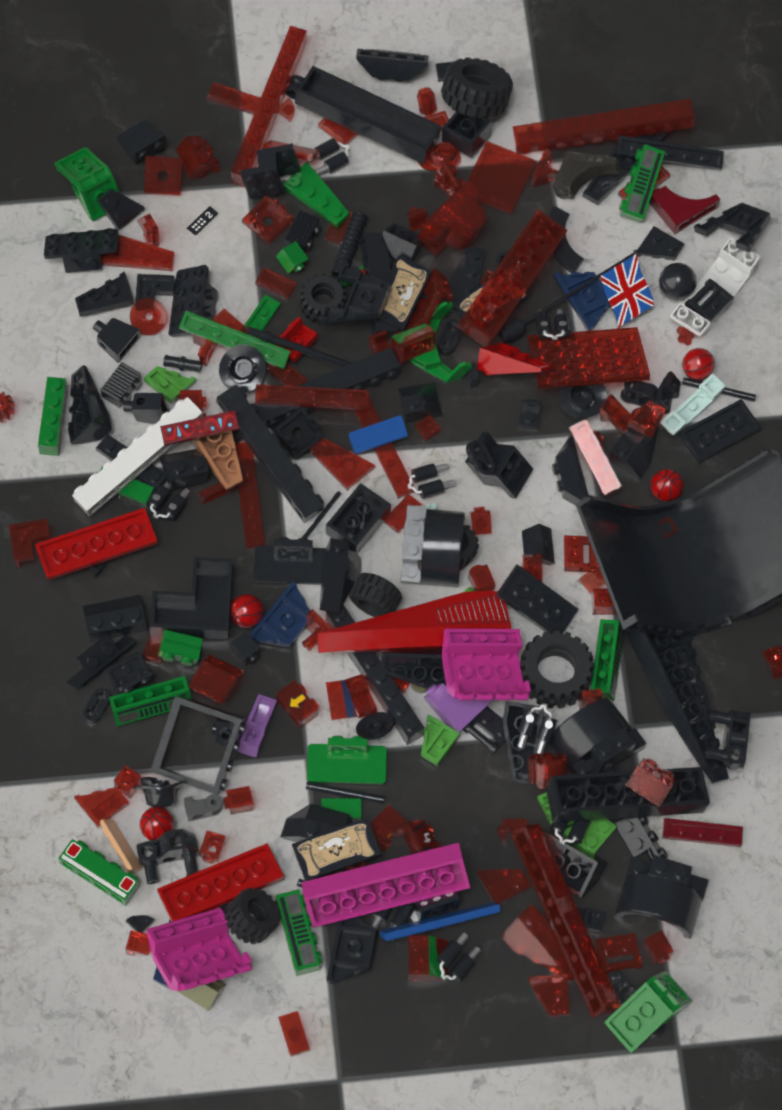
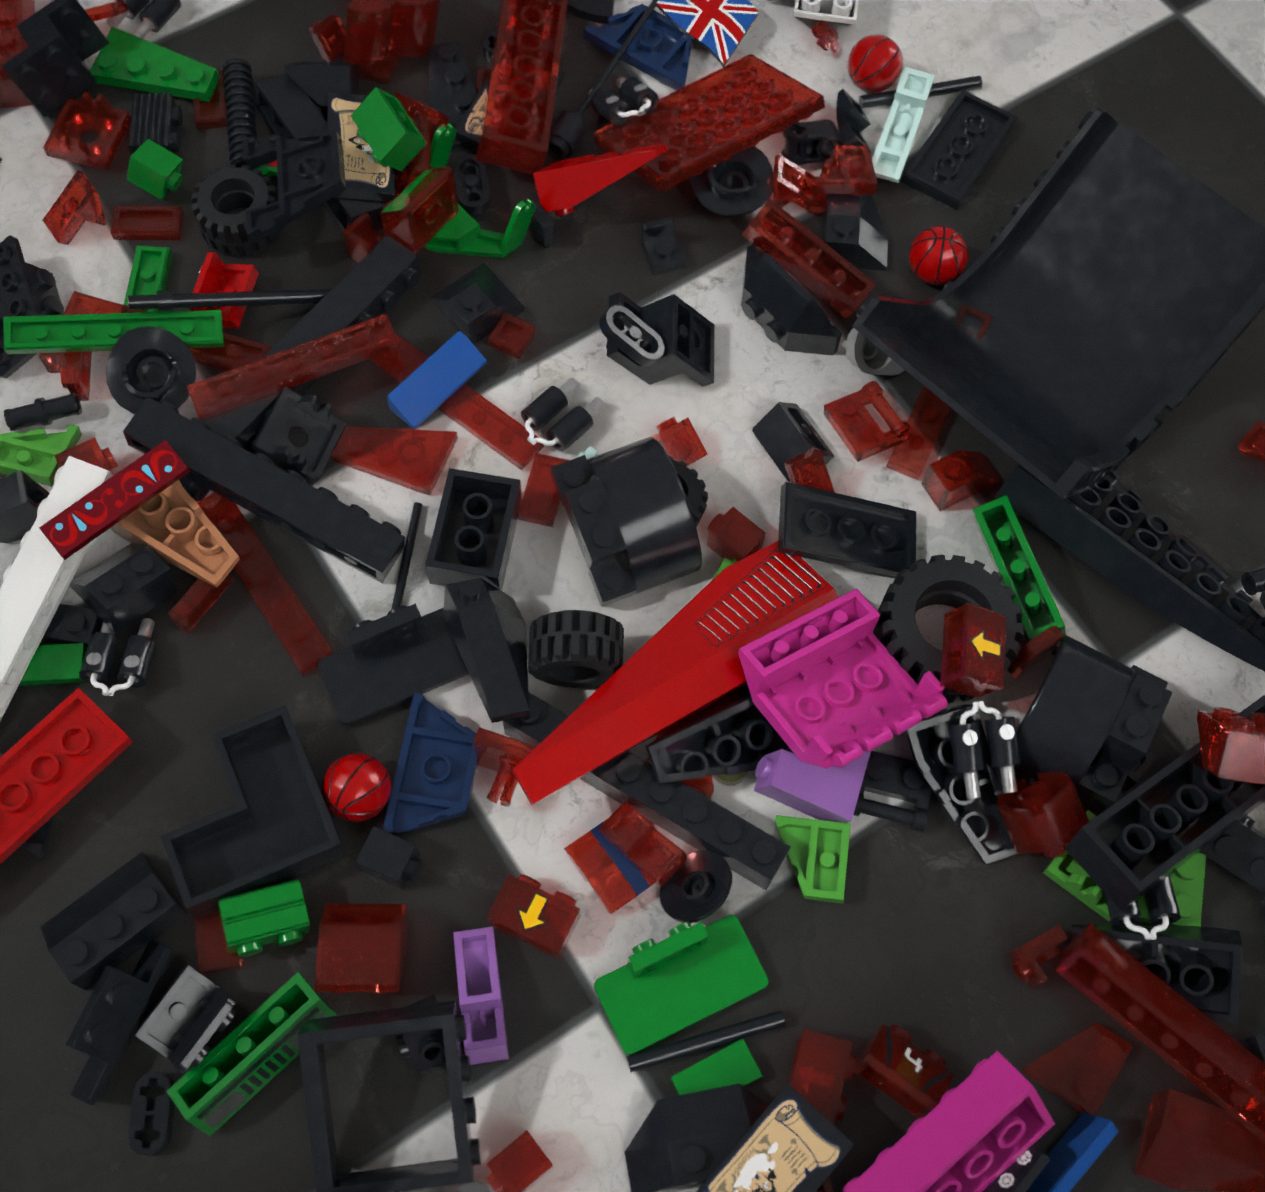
camera: 25 degrees left, 0 degrees up
none -> clear red slope [43,170,106,245]
none -> green brick [351,87,427,172]
none -> clear red brick [940,603,1006,698]

